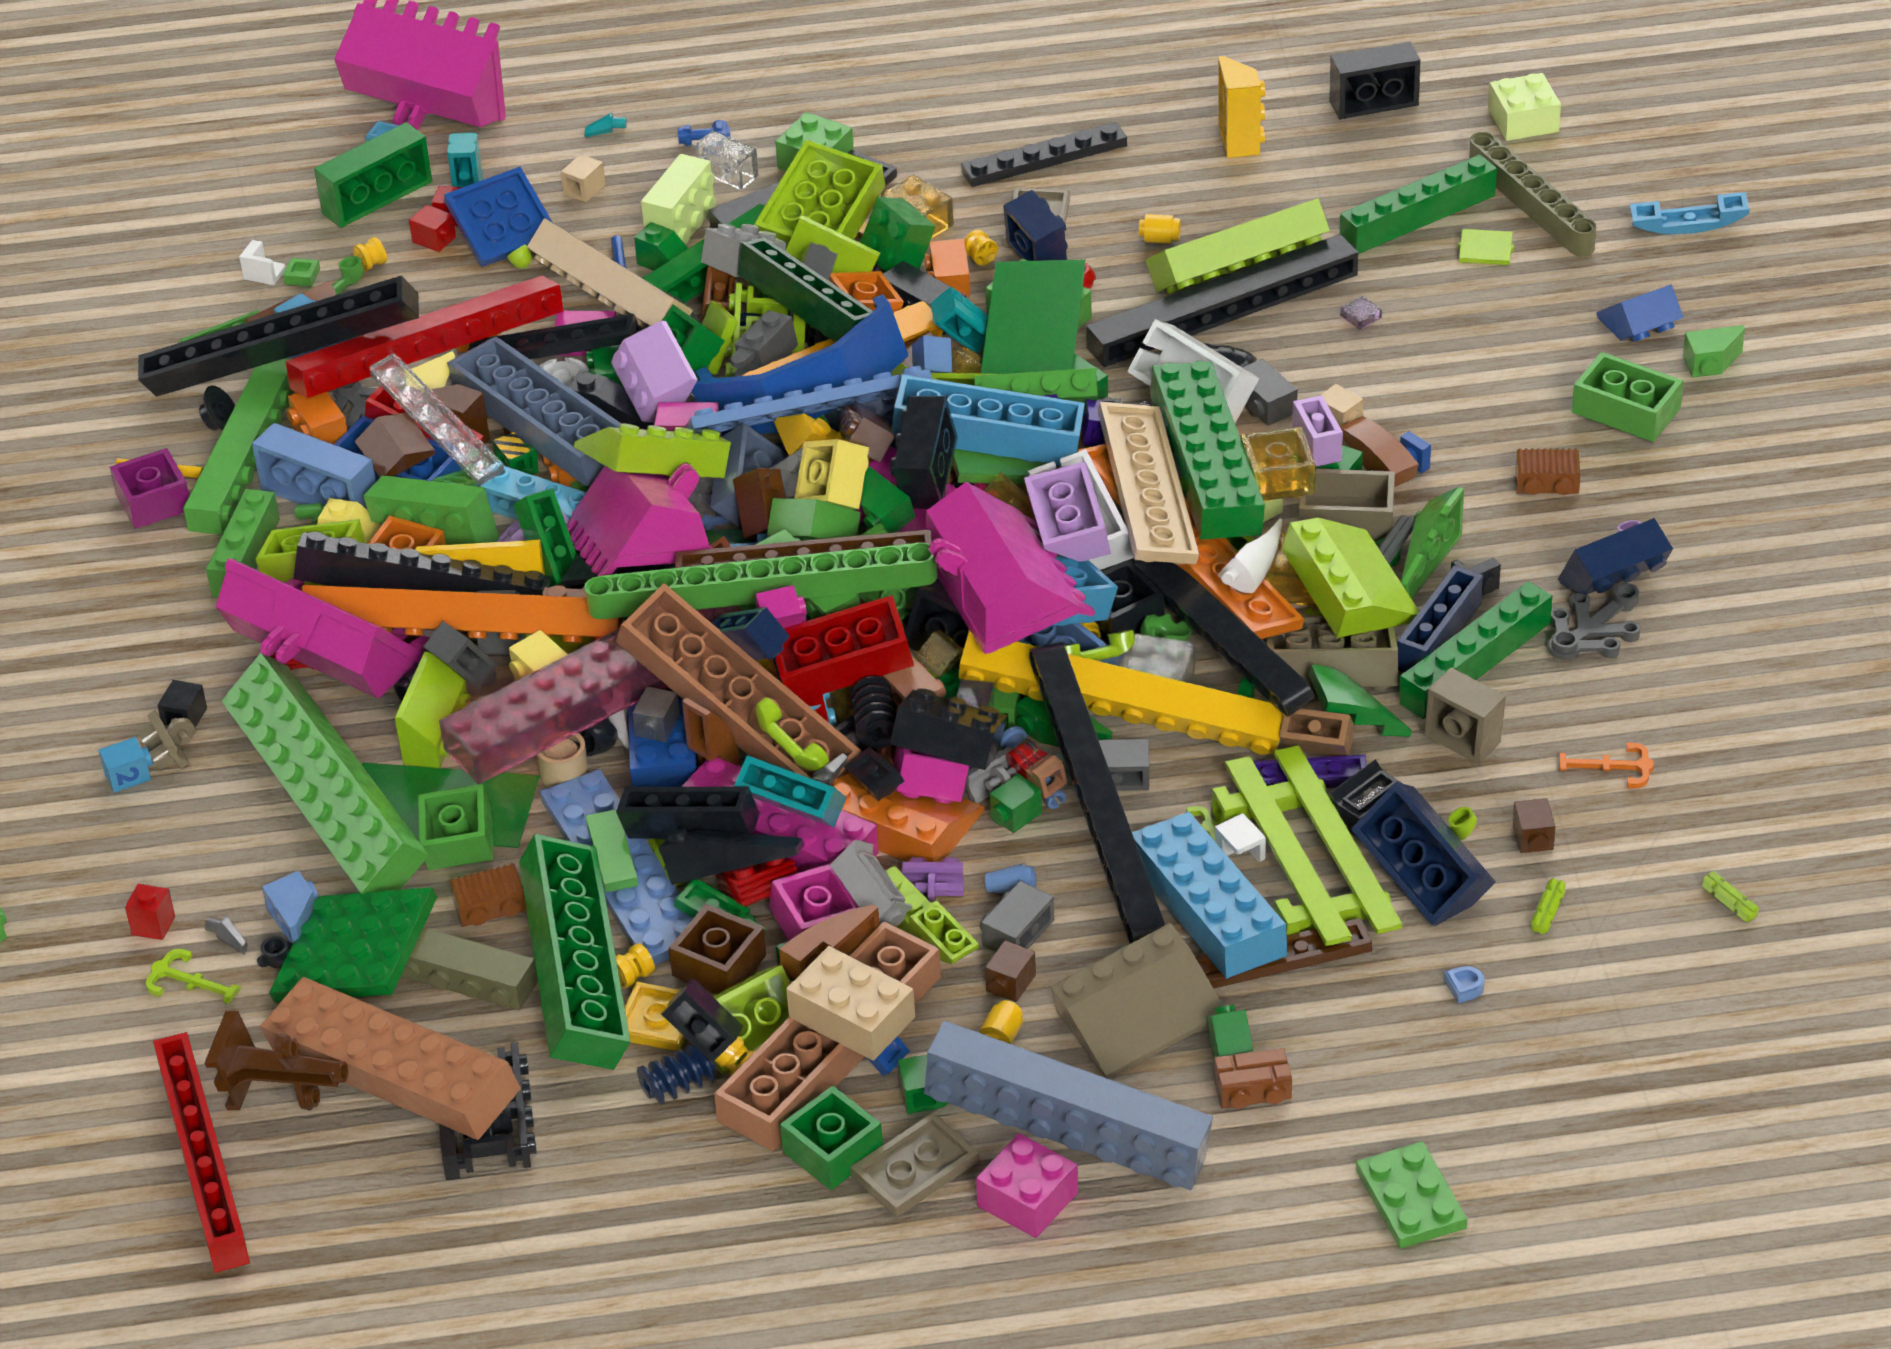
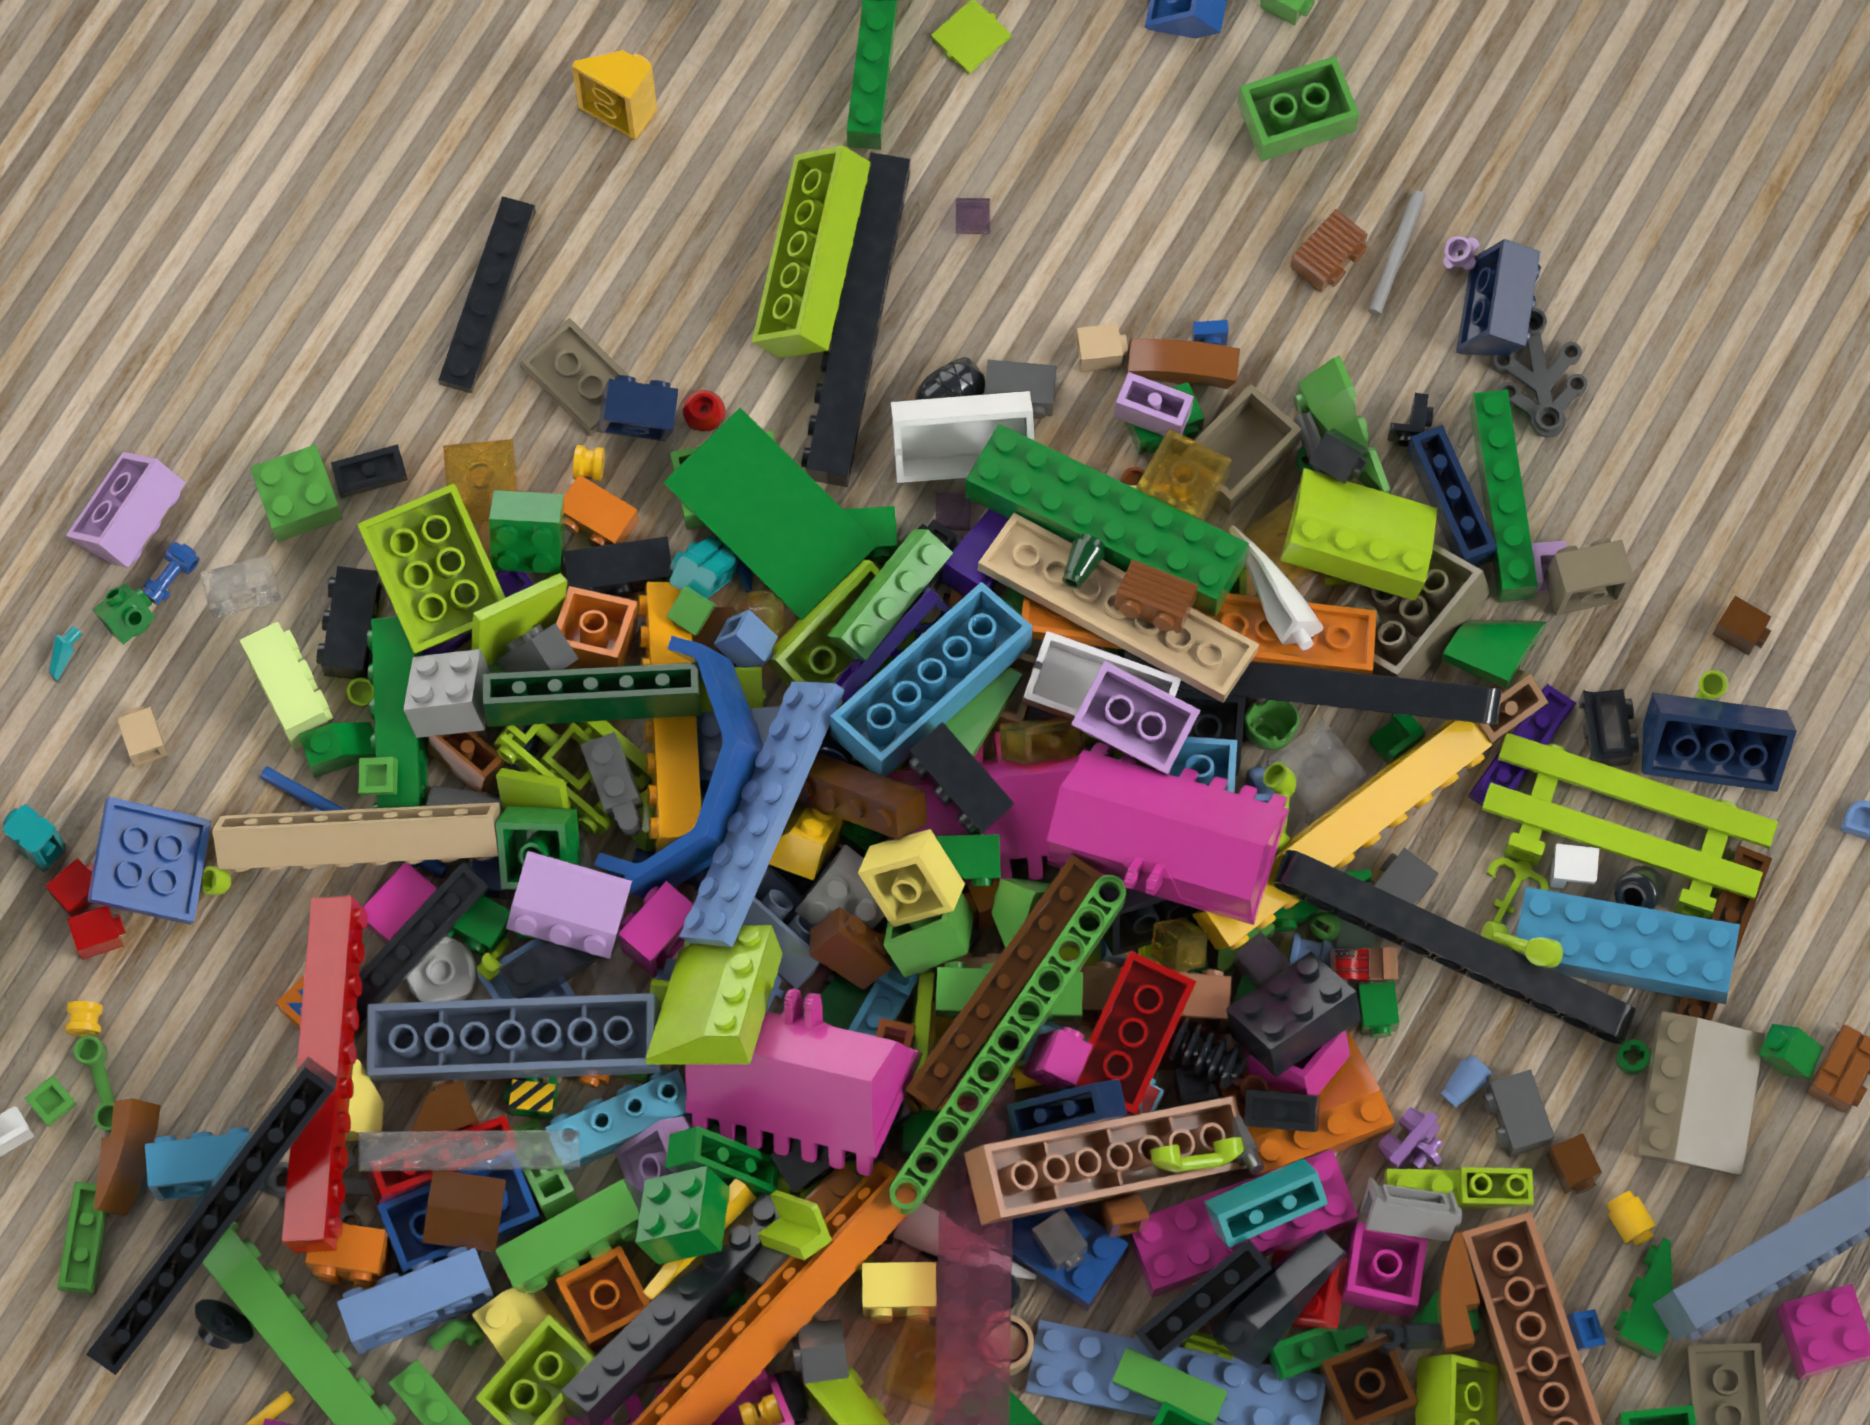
camera: 55 degrees left, 30 degrees up
tan brick [786,946,915,1061] -> none
yellow brick [1139,214,1181,244] -> none
lime axle [1530,878,1566,934] -> none
orange piece [1559,742,1654,788] -> none
none -> lavender slope [66,452,185,568]
none -> green brick [92,583,156,645]
none -> bright green plate [358,757,398,796]
none -> green brick [635,1166,730,1265]
none -> bright green tile [666,586,716,636]
none -> lime panel [758,1190,832,1260]
none -> dark green cone [1062,534,1105,589]
none -> dark orange brick [1114,559,1199,634]
none -> black brick [1309,428,1369,483]
none -> bright green hinge [1309,912,1341,942]
none -> light grey bar [1368,190,1426,316]
none -> black bar [1375,1322,1443,1353]
none -> lime bar [1480,921,1563,968]
none -> black head [1614,865,1666,910]

